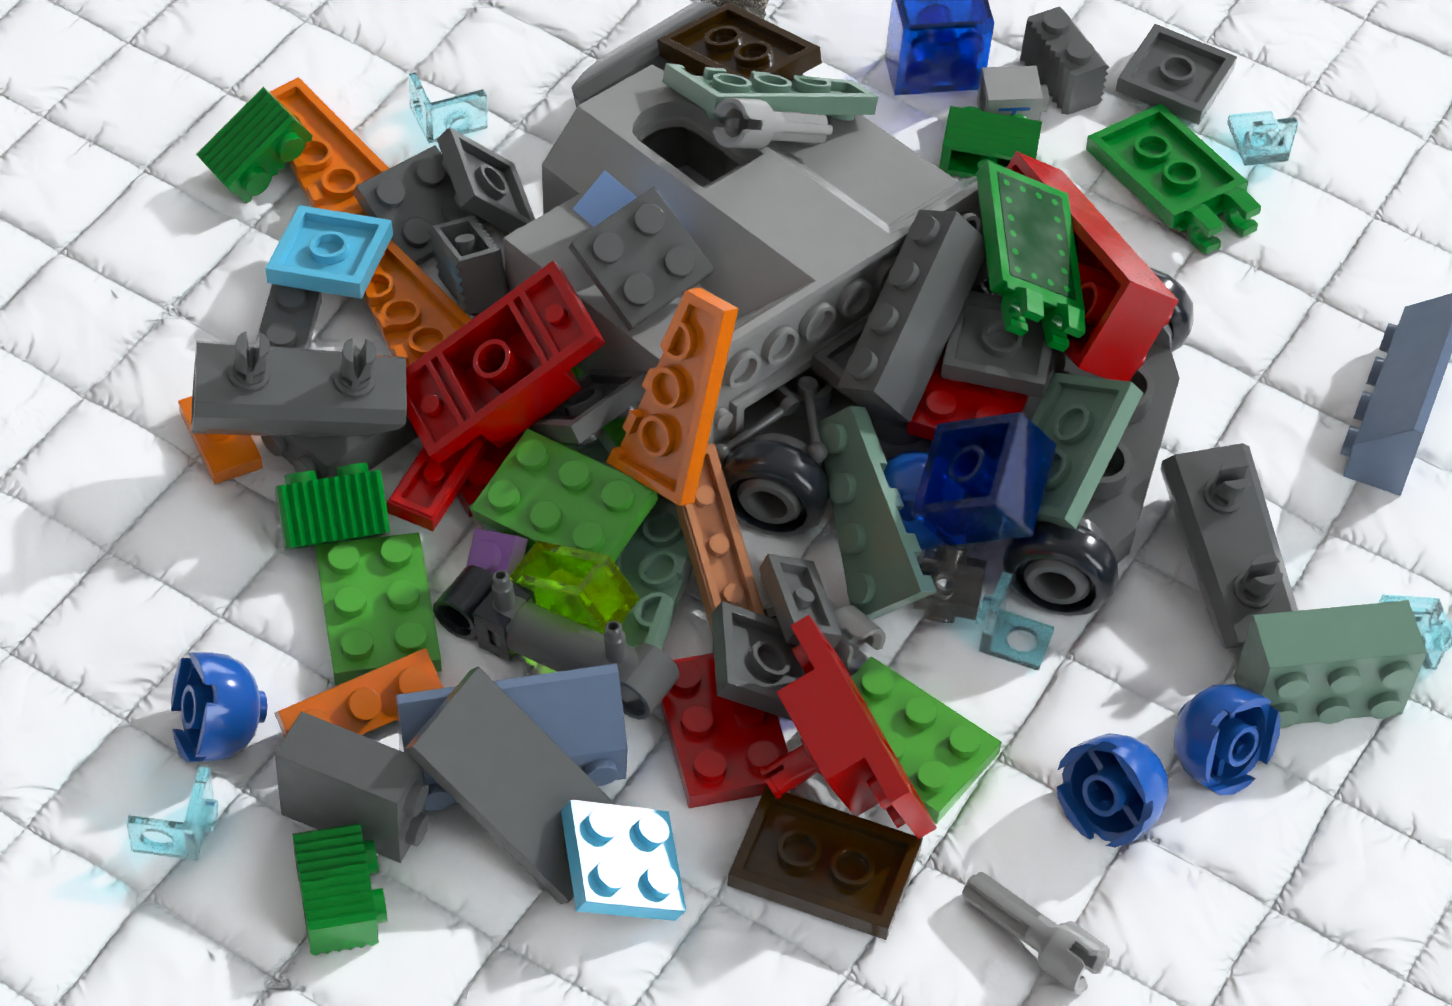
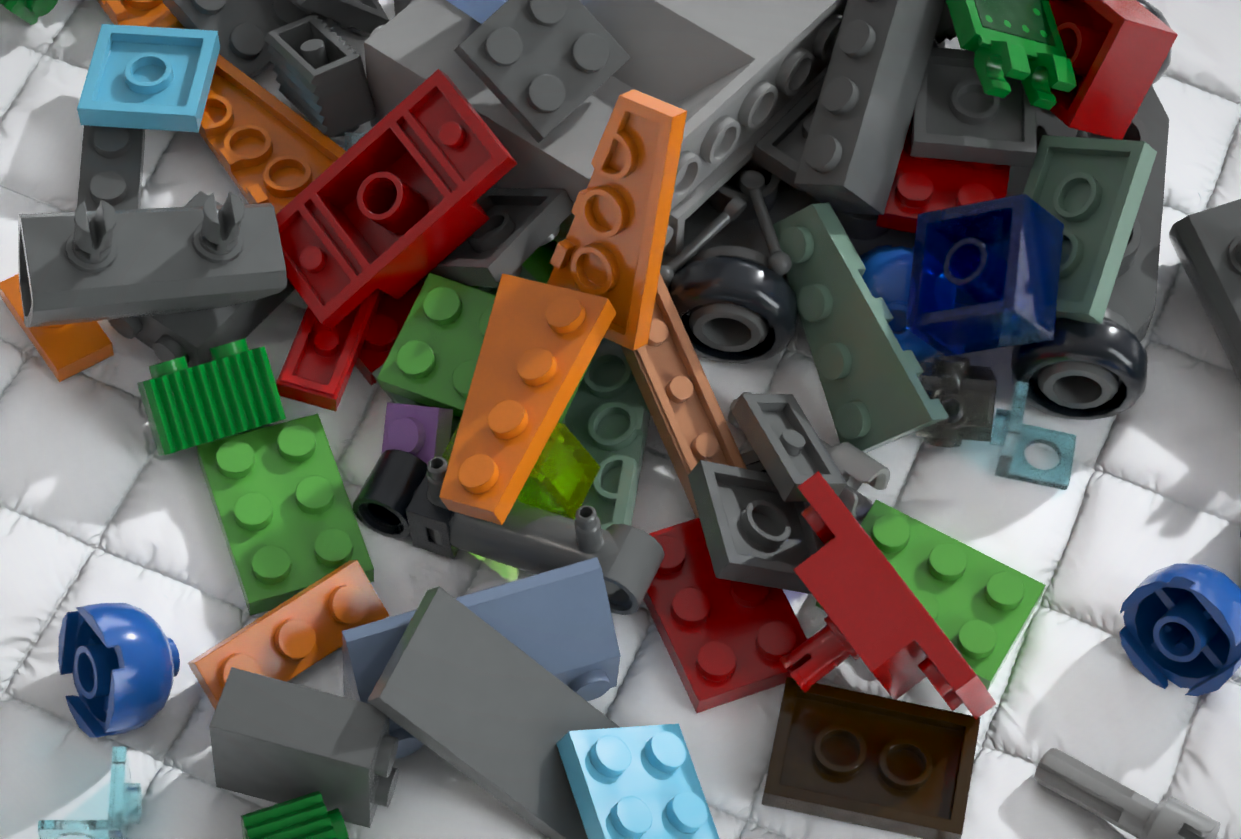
camera: 10 degrees left, 5 degrees up
none -> orange wing [439,273,617,525]

